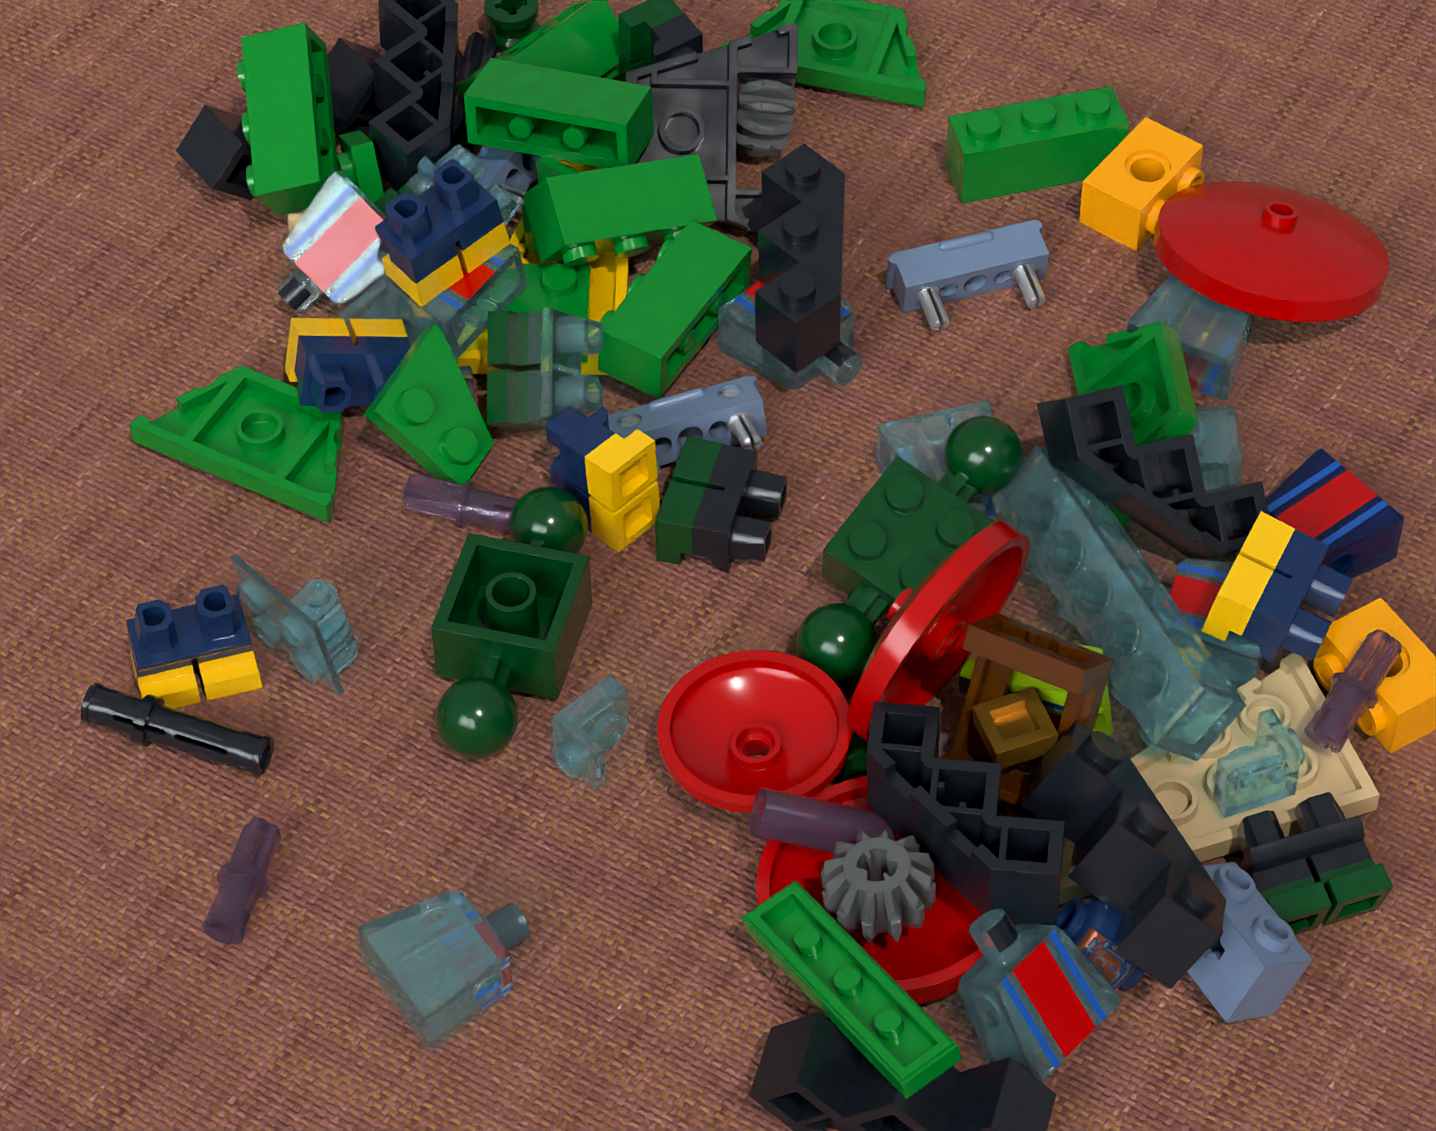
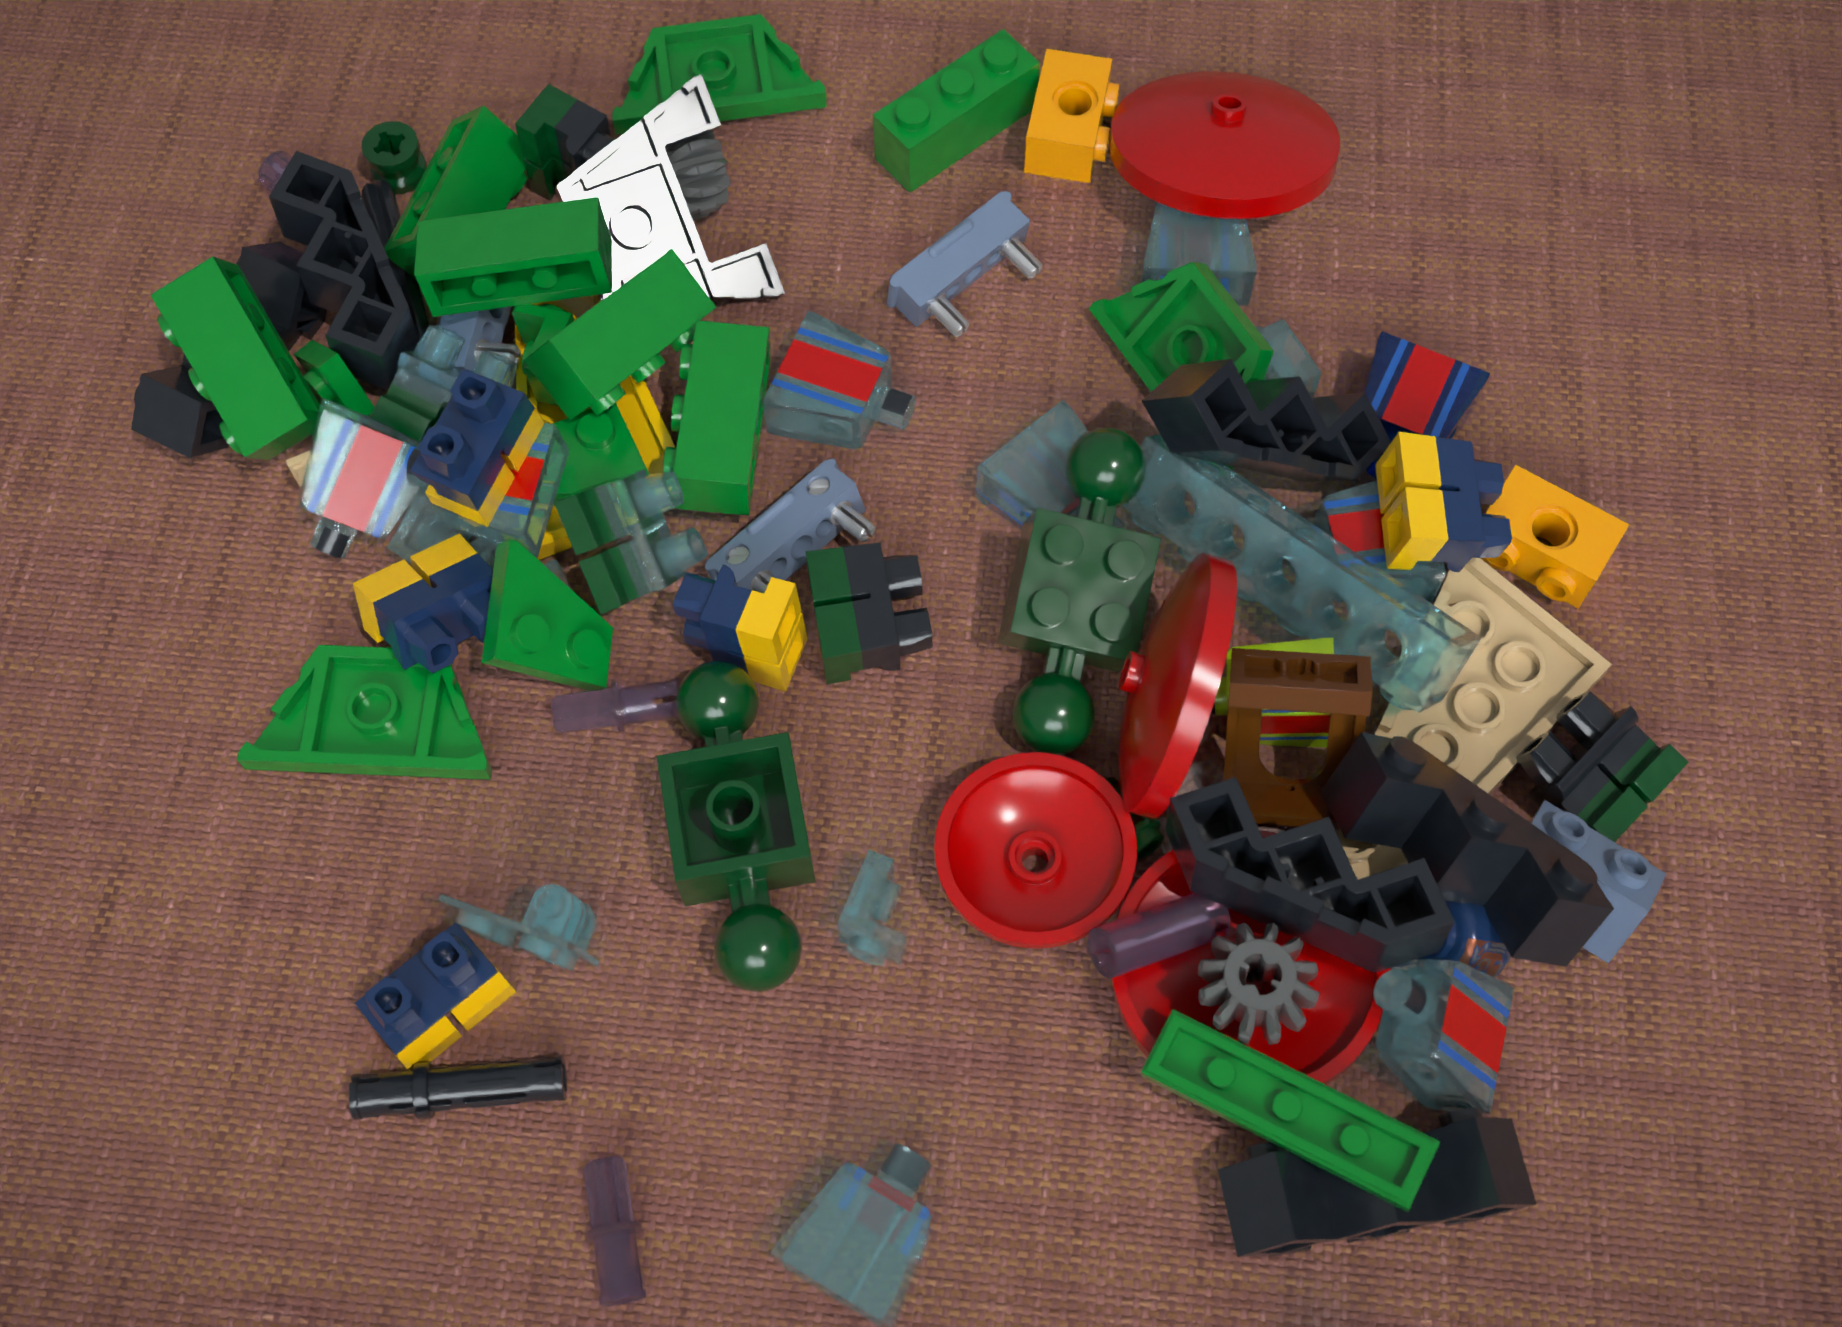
camera: 25 degrees left, 15 degrees up
black brick [755,144,845,374] -> none
pearl gold tile [972,686,1058,772] -> none
clear light blue bracket [1213,709,1304,818] -> none
axle [1304,629,1402,753] -> none

